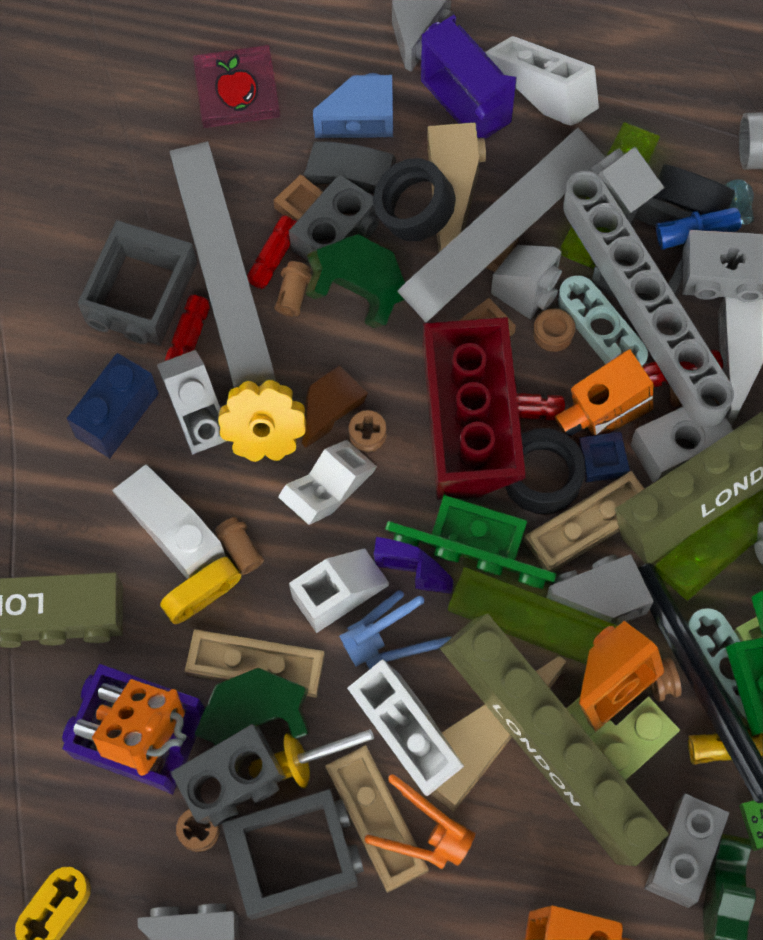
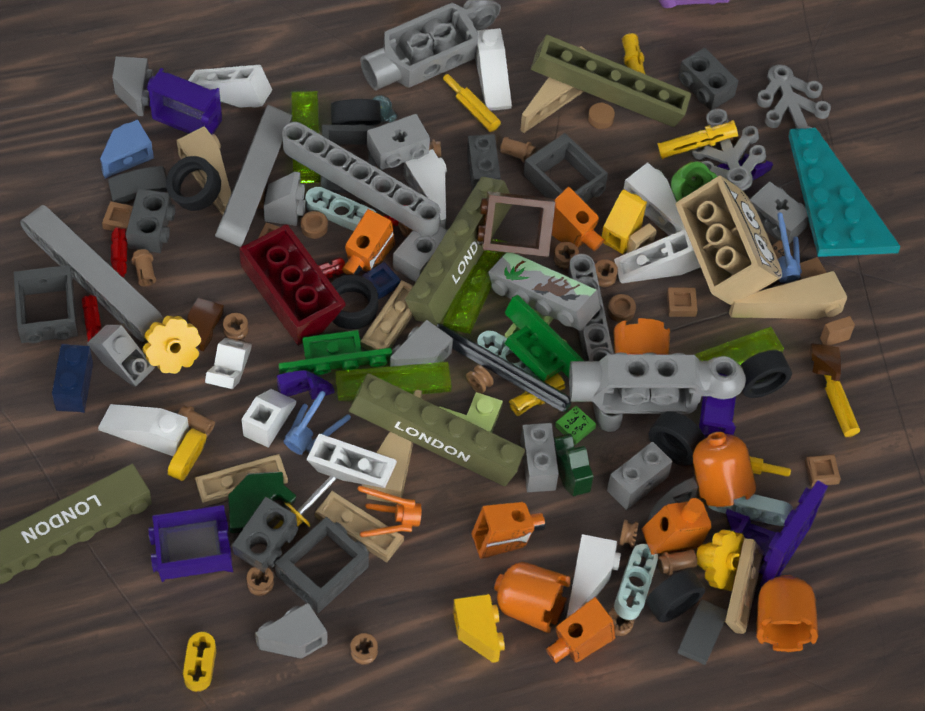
camera: 35 degrees left, 10 degrees down
orange piece [74,679,186,776] -> none
clear pink tile [193,45,280,128] -> none
dark green piece [306,234,405,328] -> none
orange slope [579,621,665,732] -> none
light grey slope [590,147,664,215] -> none
blue axle [656,208,742,250] -> none

